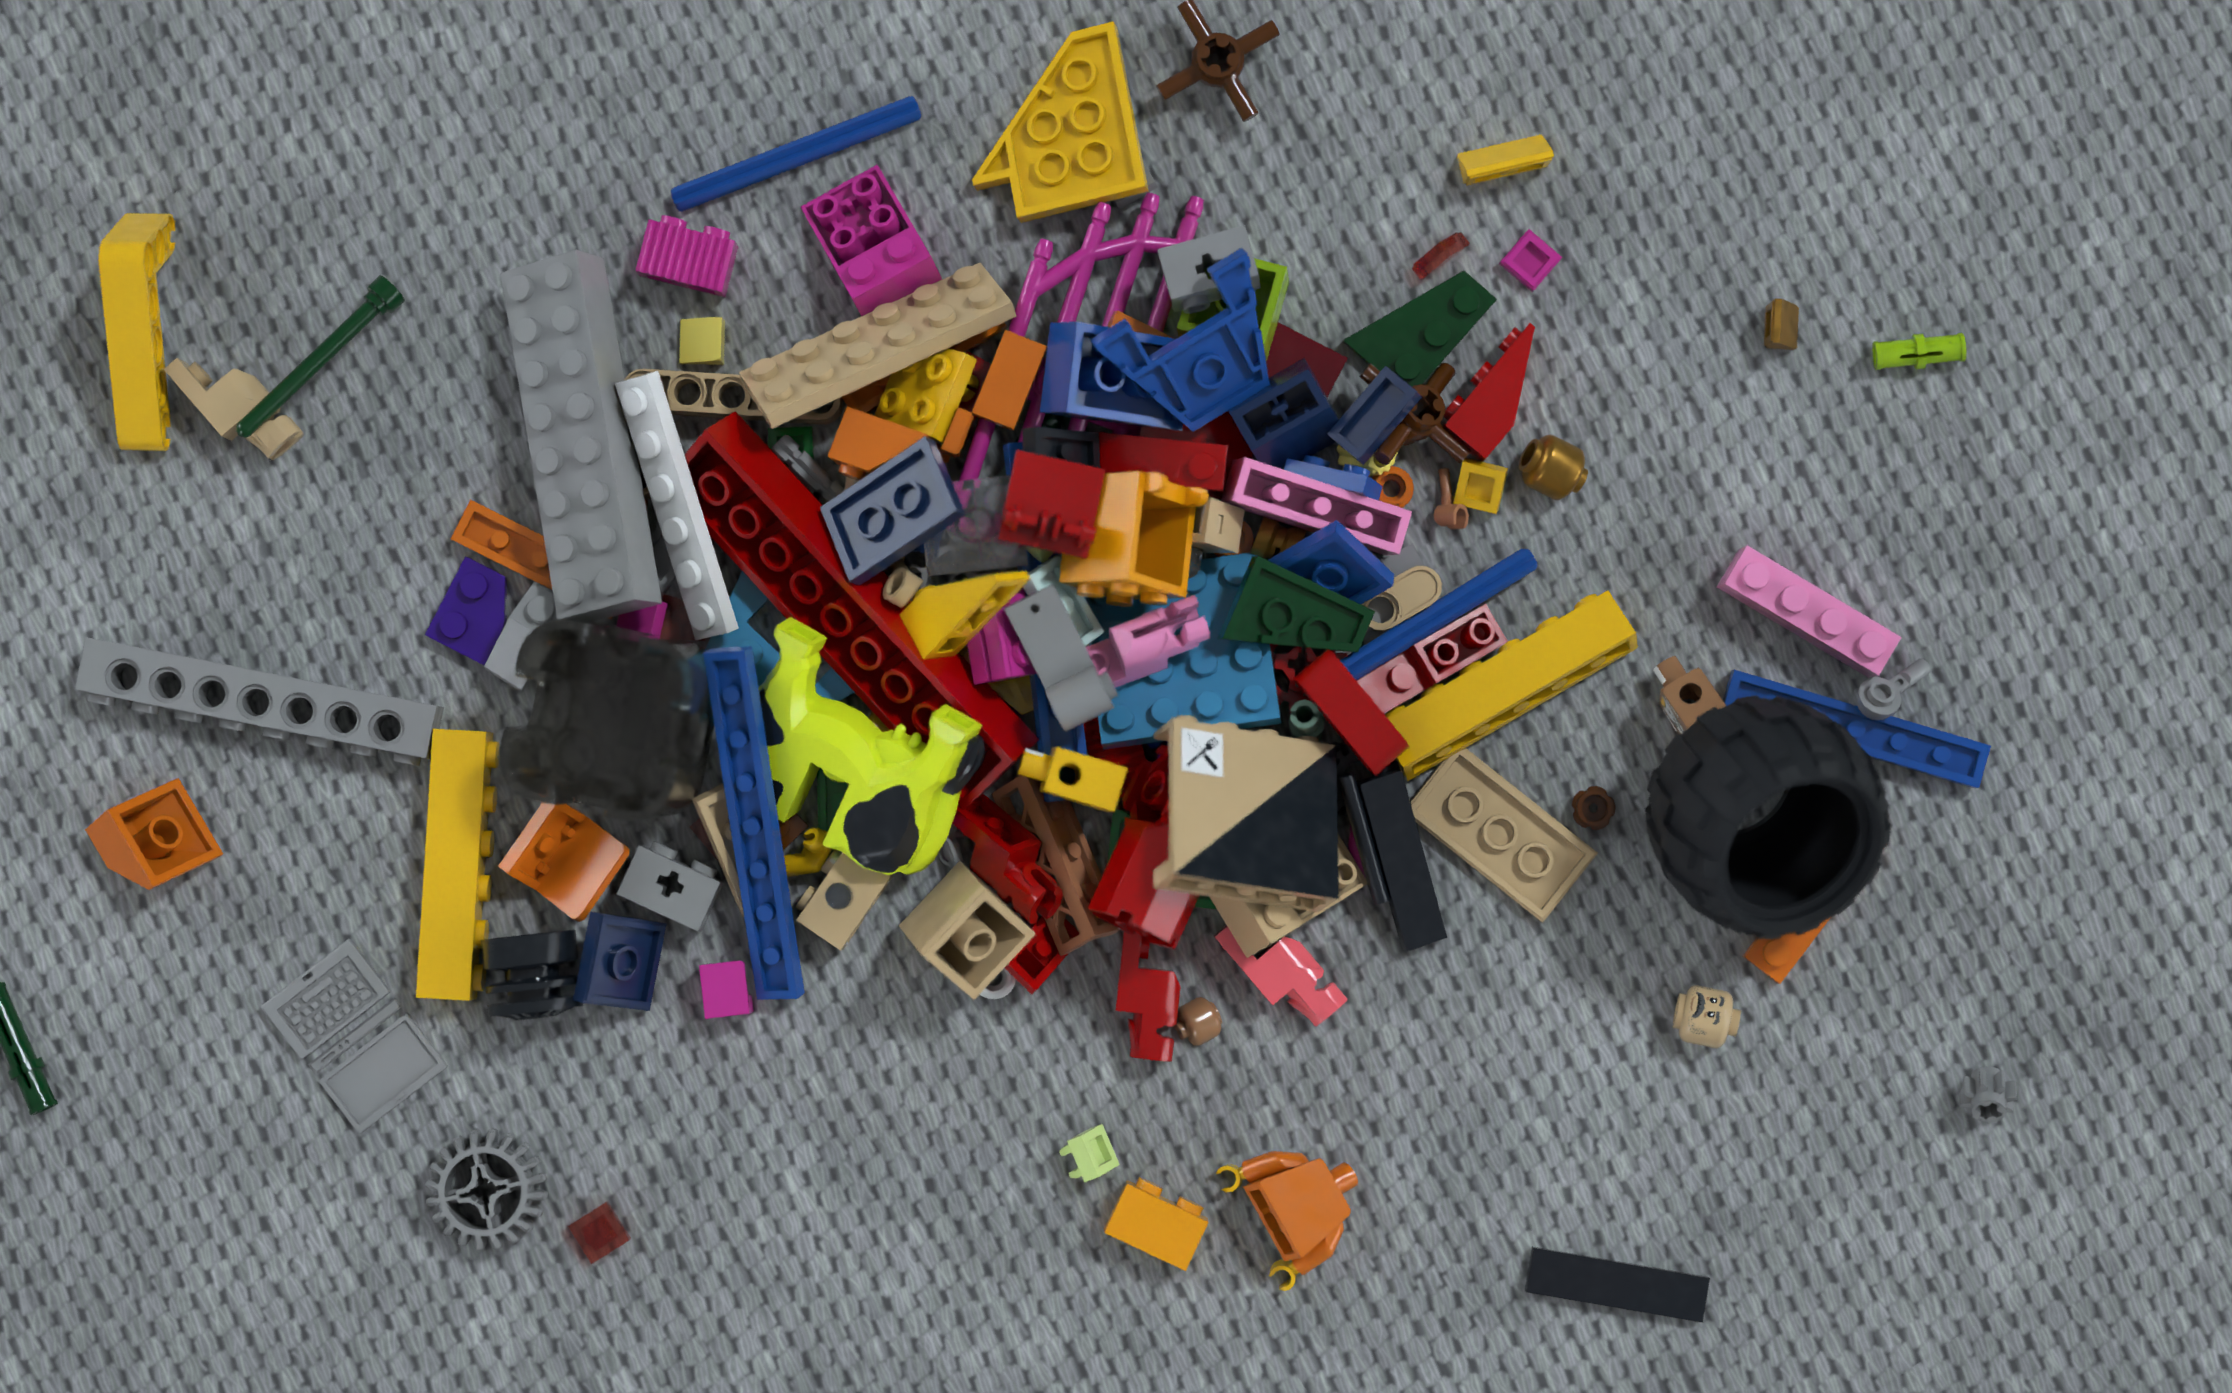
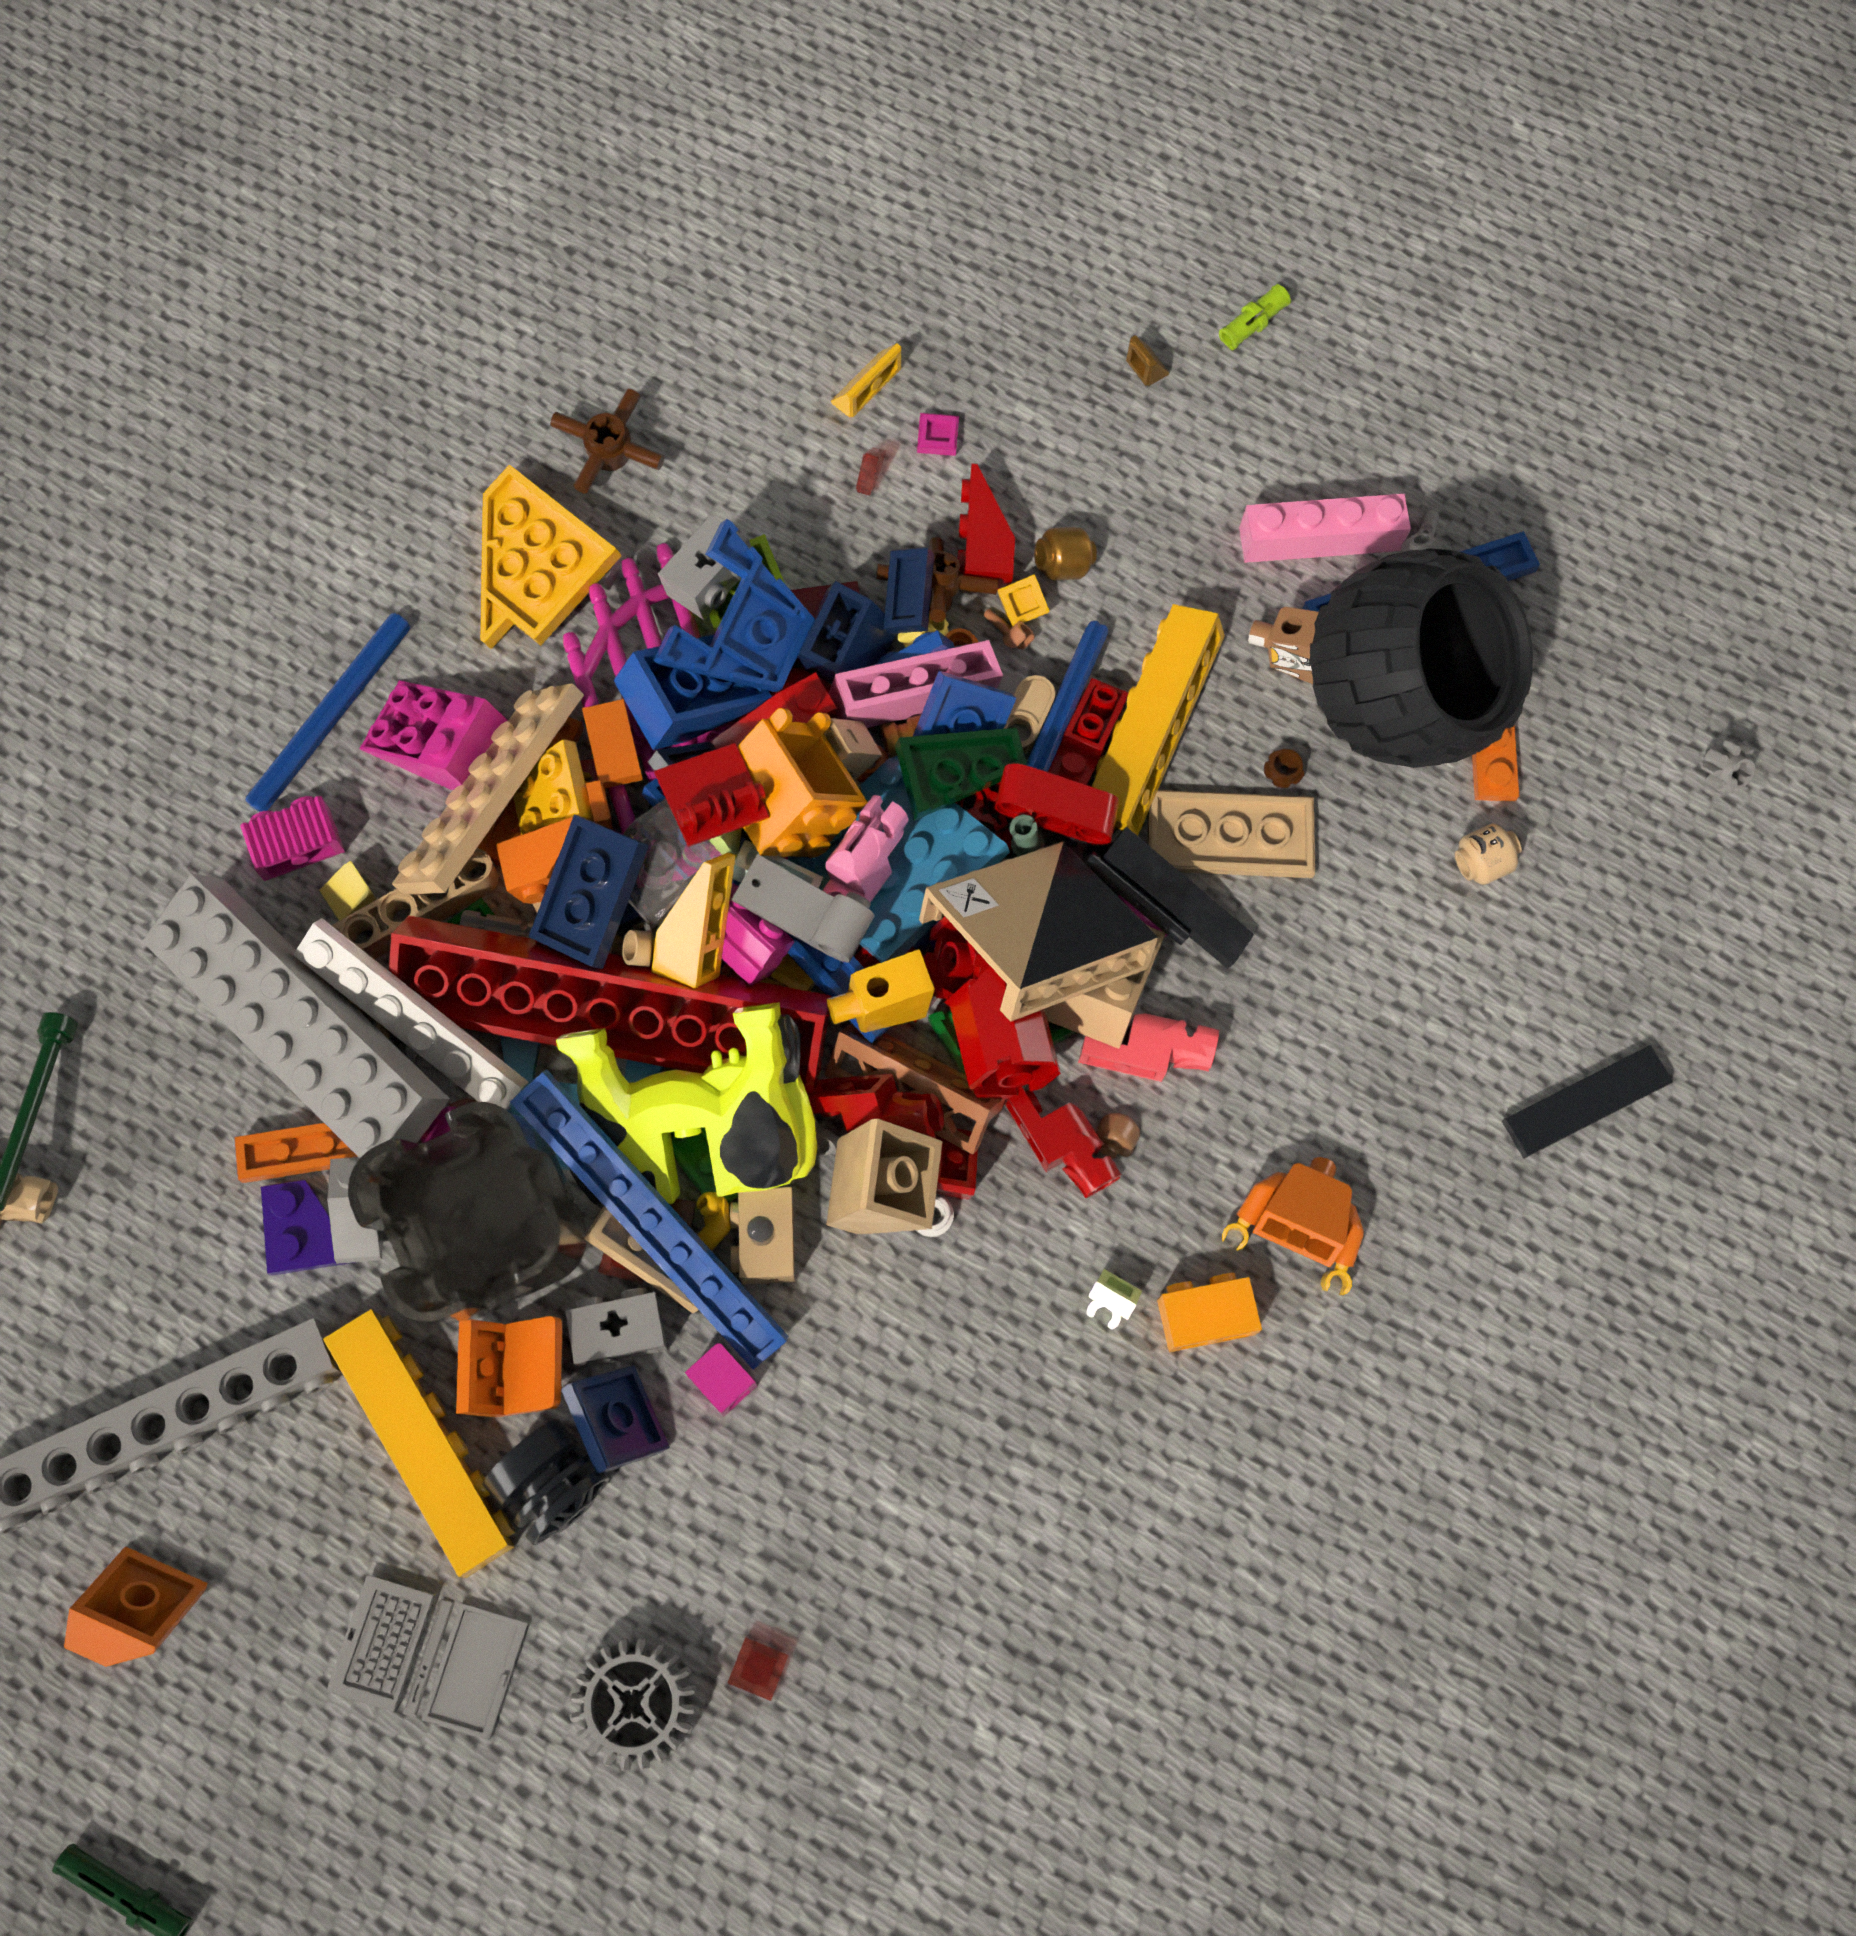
camera: 40 degrees left, 15 degrees down
dark green wing [1342,270,1497,386] -> none

